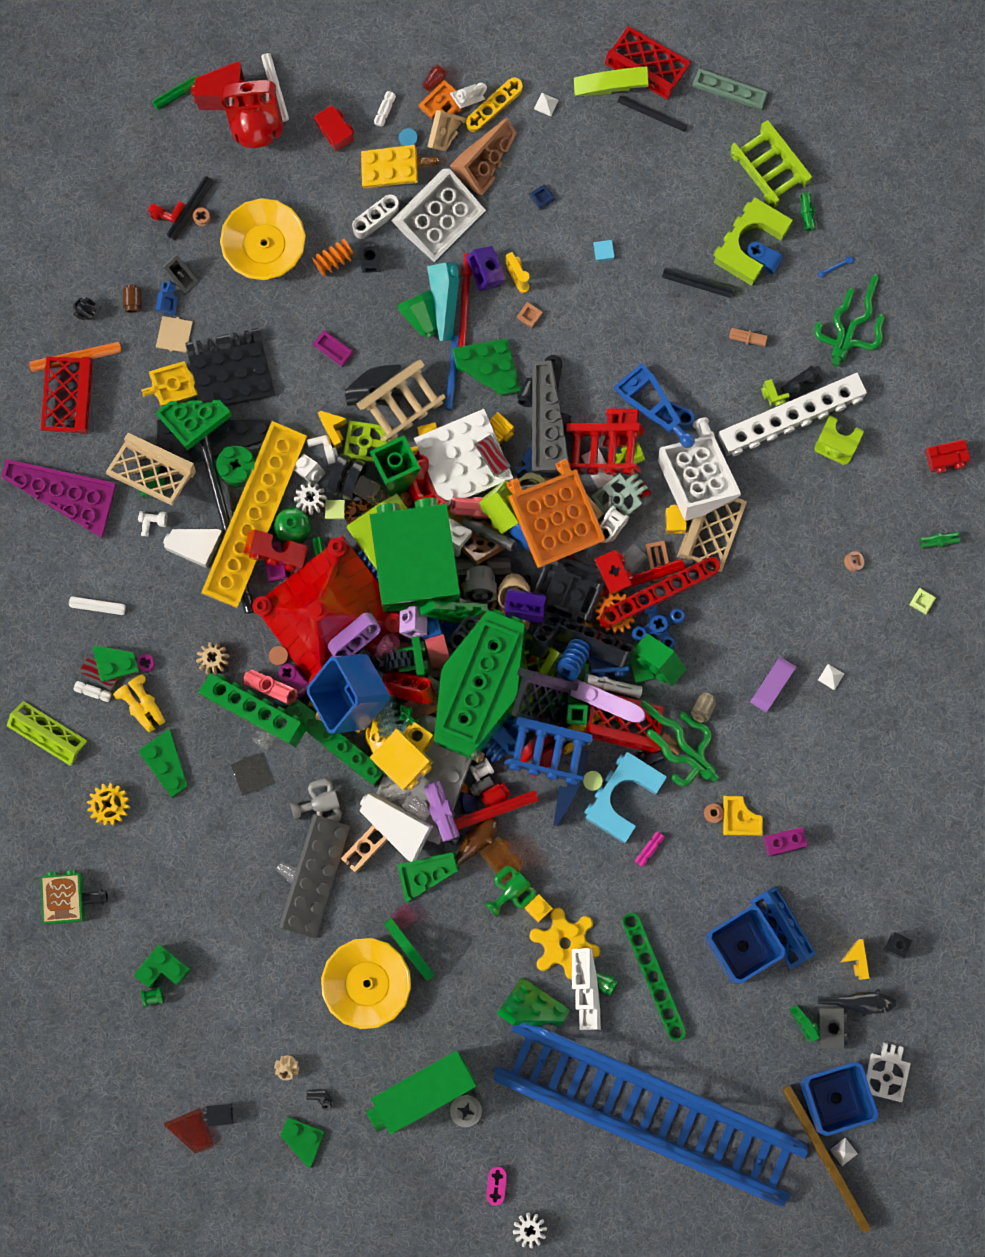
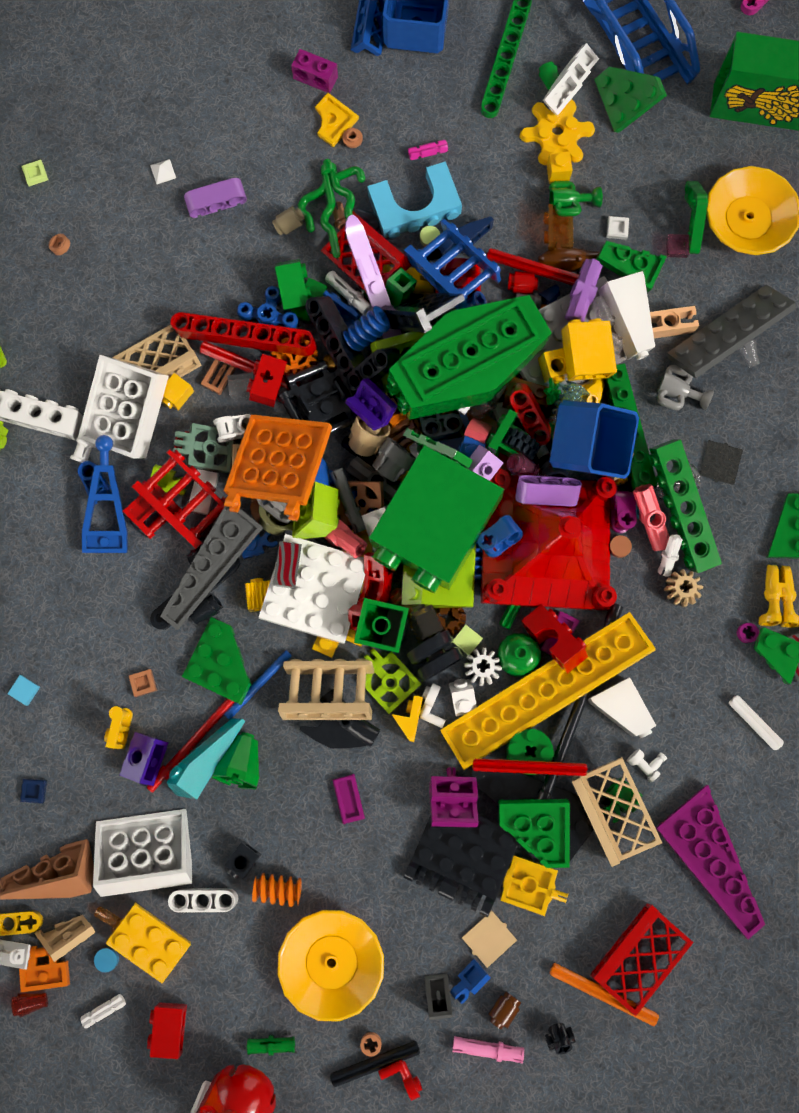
camera: 145 degrees left, 0 degrees up
none -> green pin [247,1035,295,1056]
none -> magenta plate [429,767,479,827]
none -> bright pink pin [452,1036,524,1064]
none -> red axle [472,759,587,776]
none -> blue piece [478,515,523,558]
none -> white tile [606,216,629,240]
none -> white axle [657,534,682,577]

